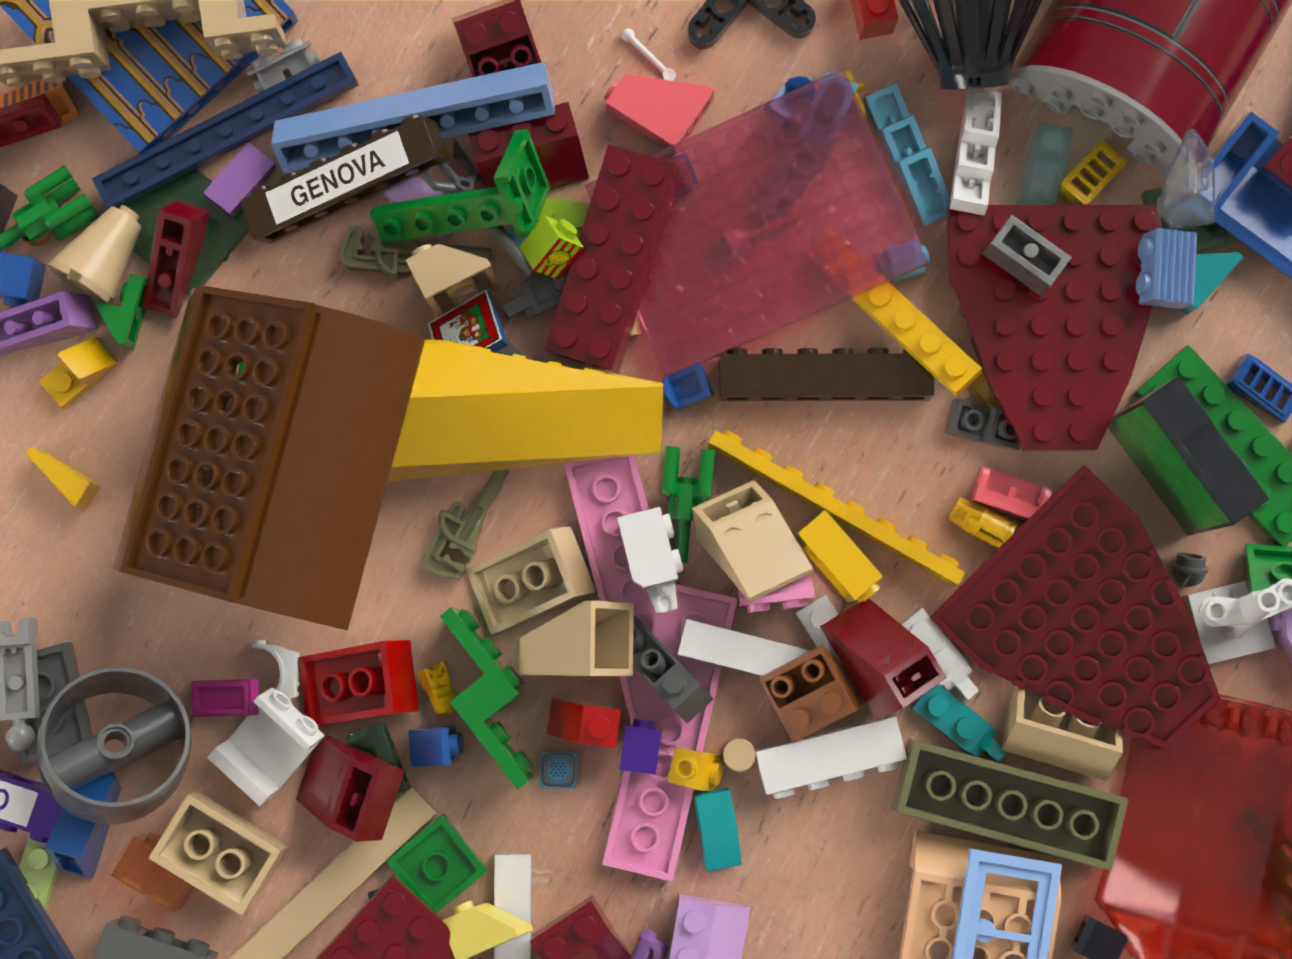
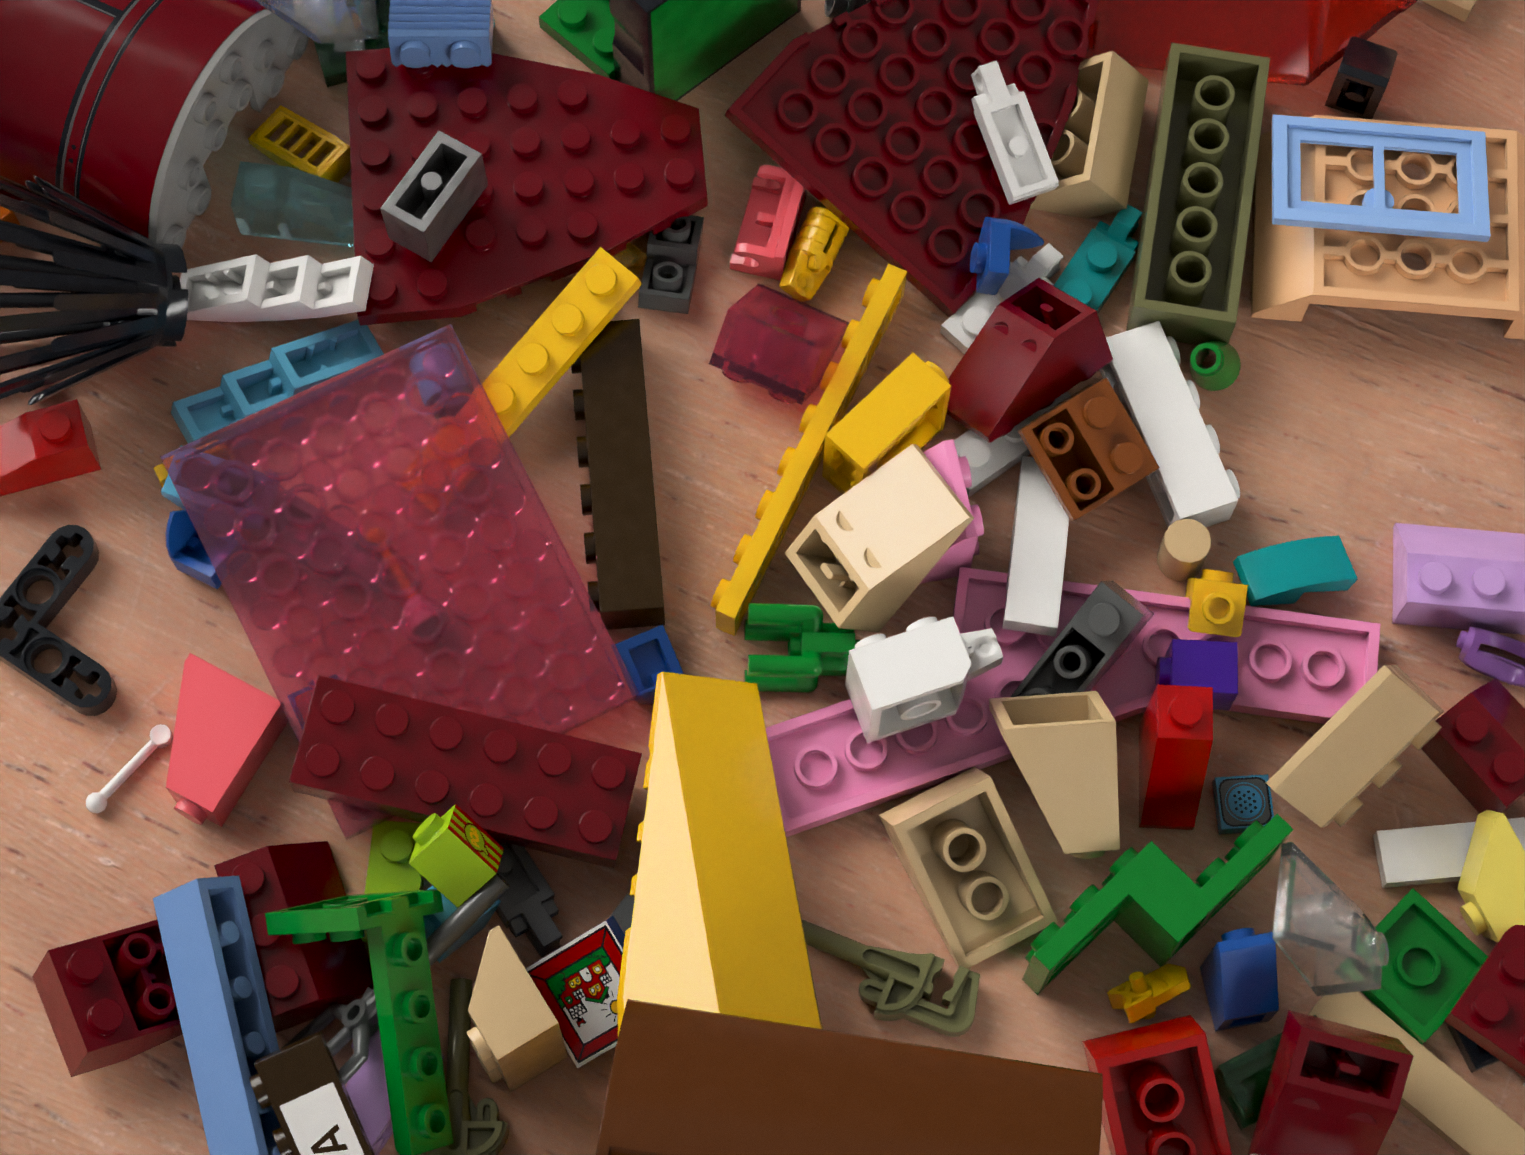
camera: 100 degrees left, 15 degrees down
none -> clear pink slope [709,283,849,405]
none -> blue plate [970,217,1044,295]
none -> white hinge [971,60,1059,205]
none -> green cone [1190,340,1241,391]
none -> tan slope [1266,665,1444,828]
none -> clear slope [1272,842,1389,996]

